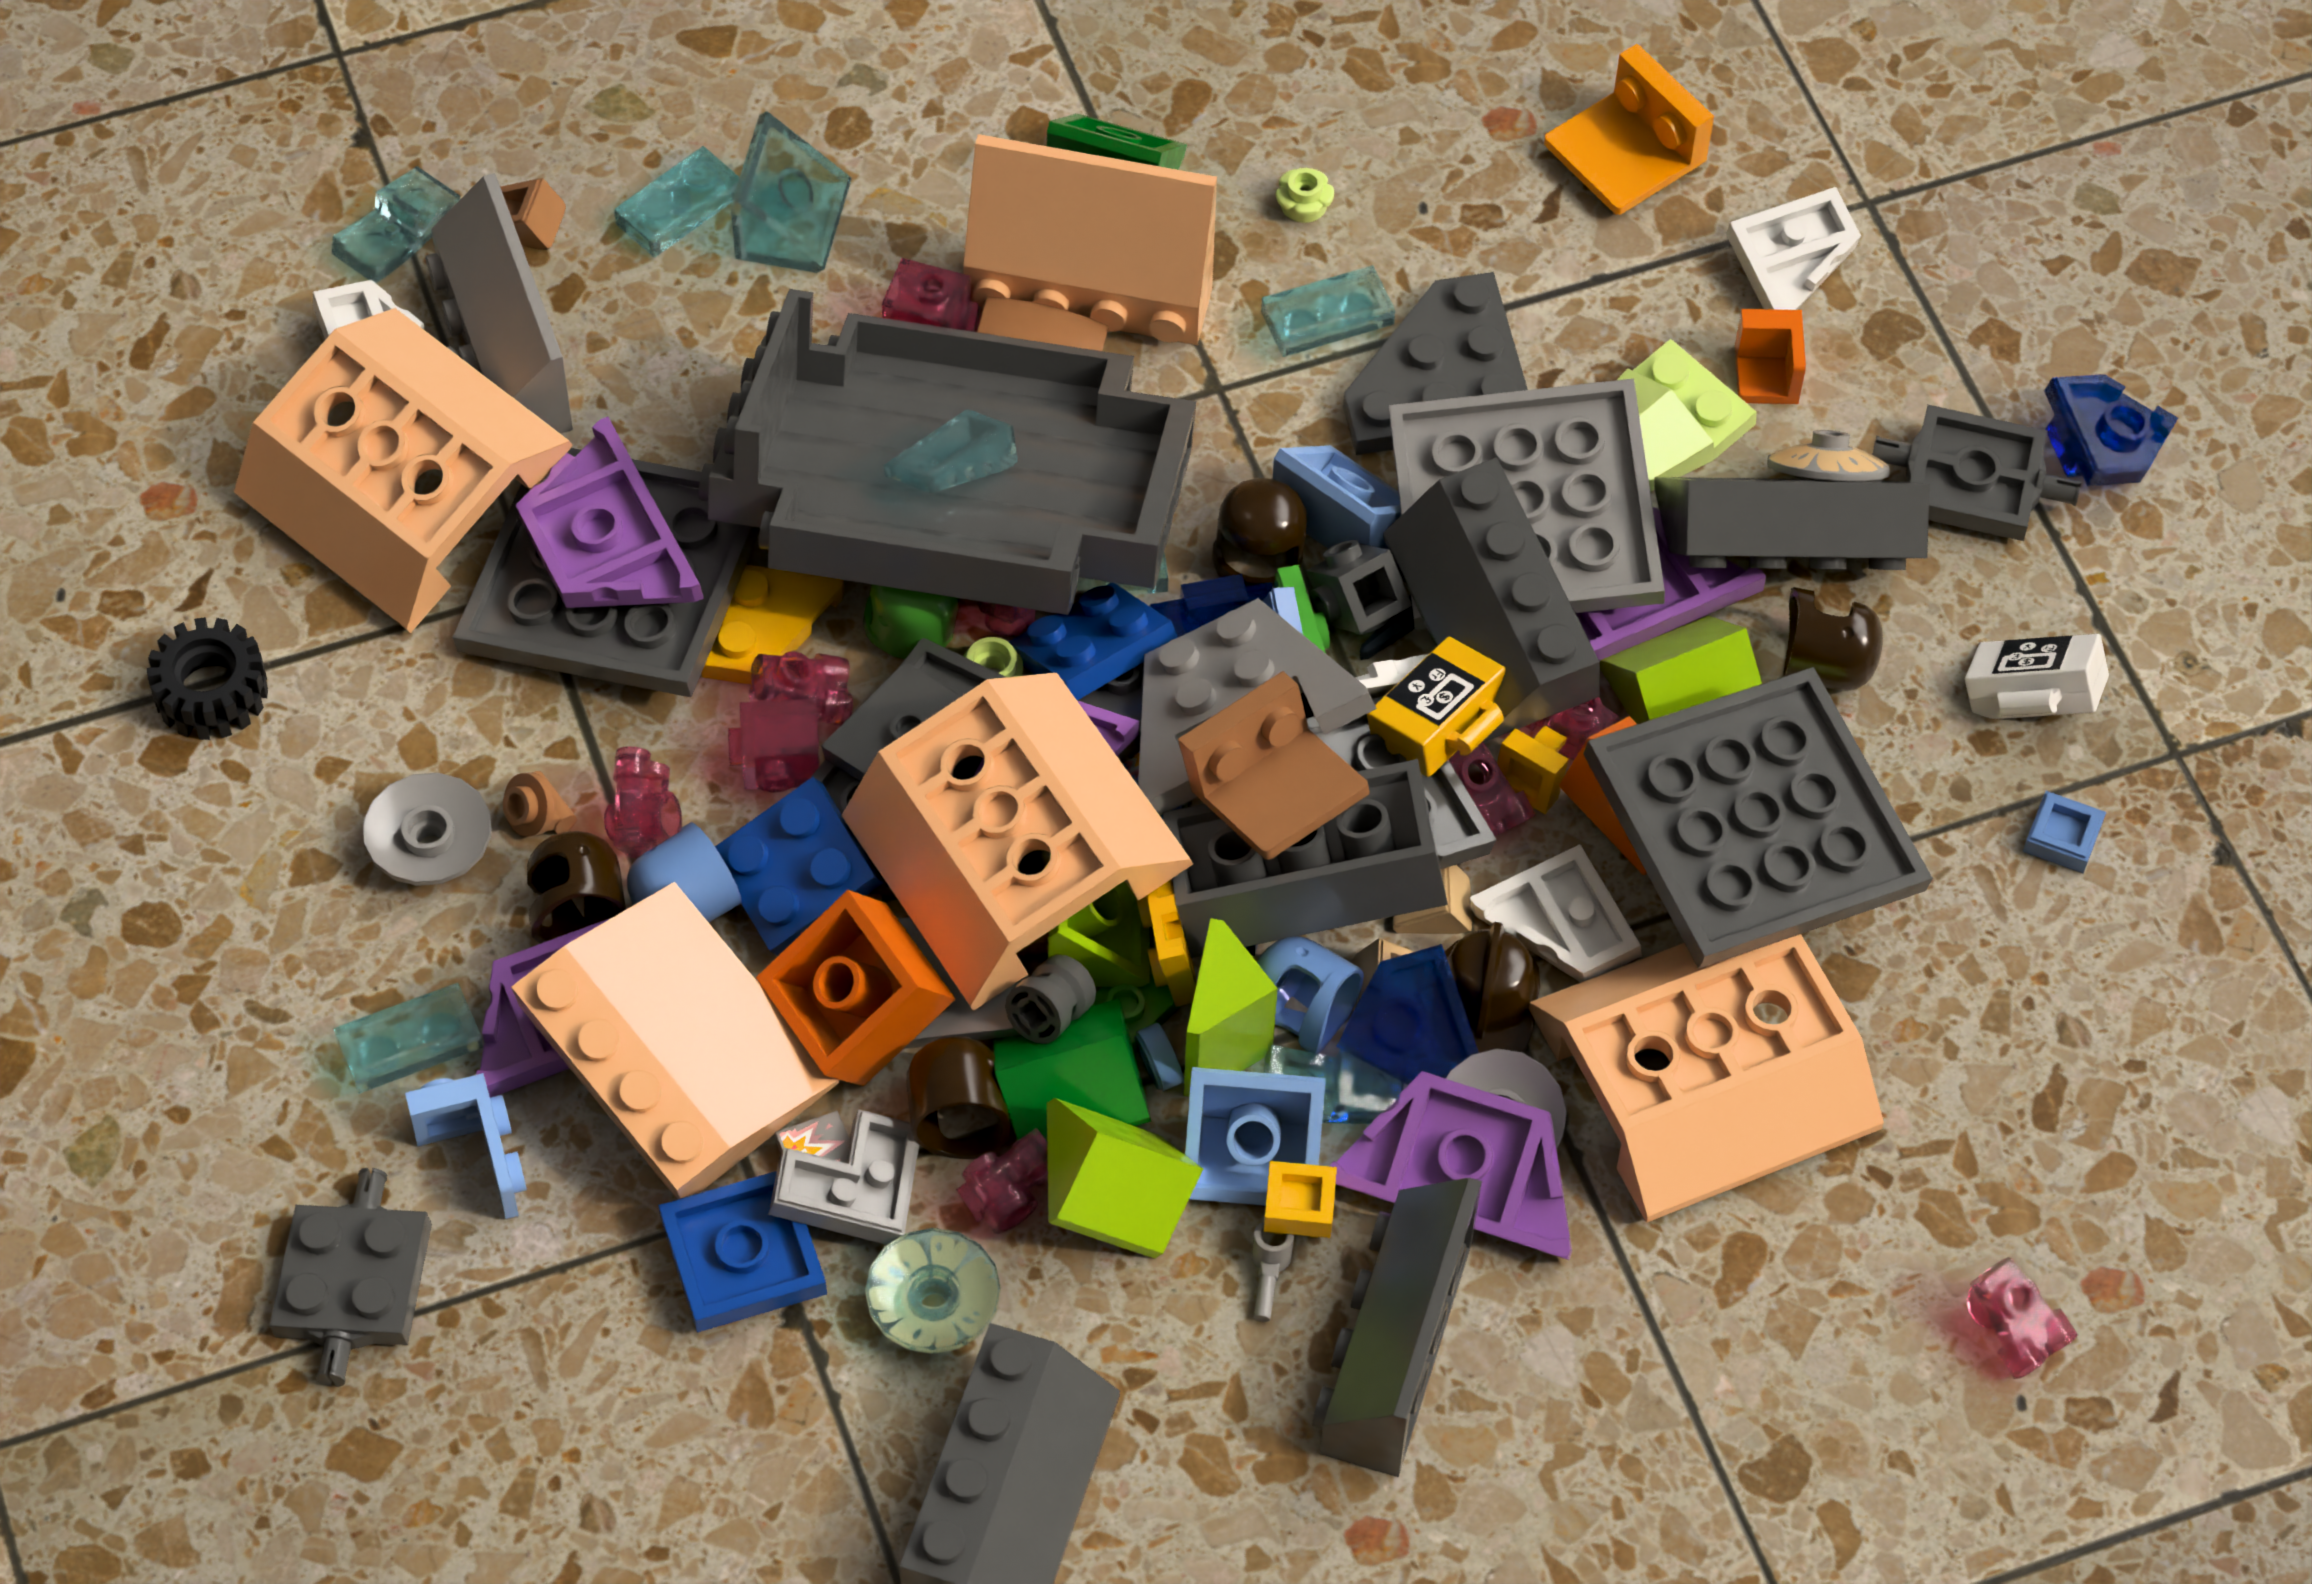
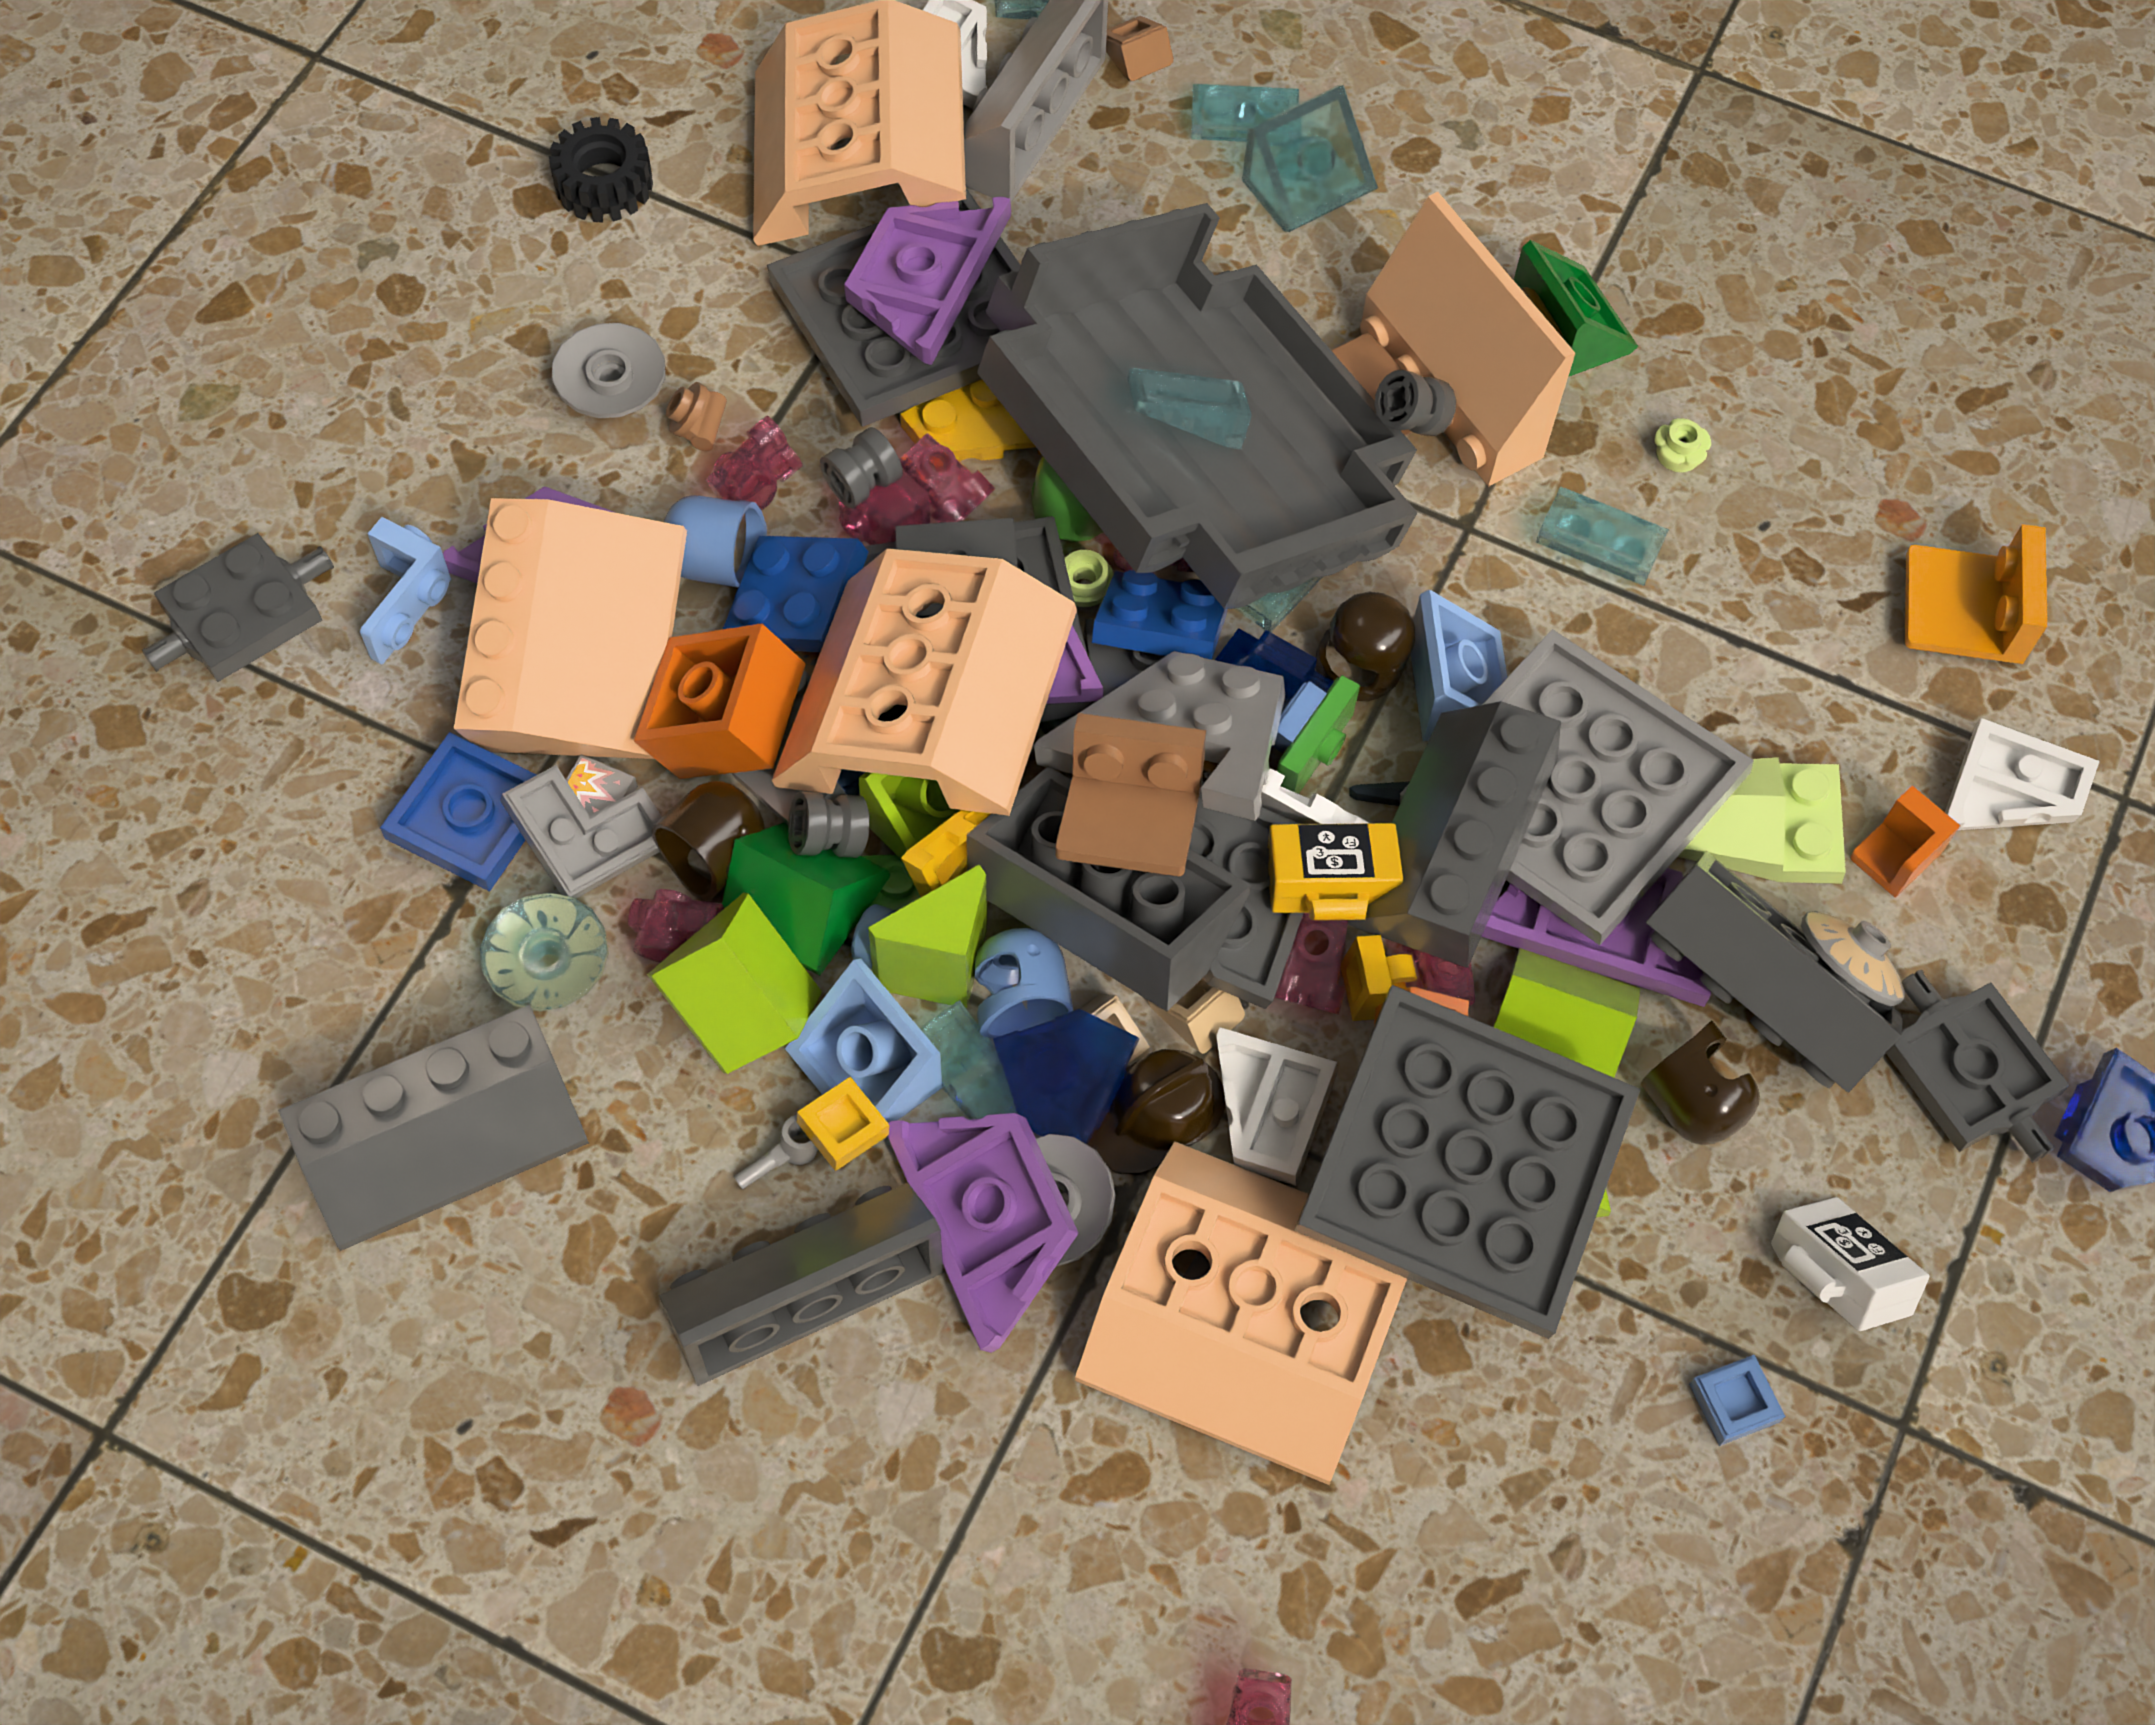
camera: 45 degrees right, 5 degrees up
clear light blue plate [333,982,483,1094] -> none
dark brown helmet [527,831,626,943] -> none
clear pink brick [882,258,978,331] -> none
dark grey brick [1306,540,1412,635] -> none
dark grey plate [1343,272,1528,455] -> none
none -> dark grey wheel [820,427,903,509]
none -> dark grey wheel [1375,370,1456,436]

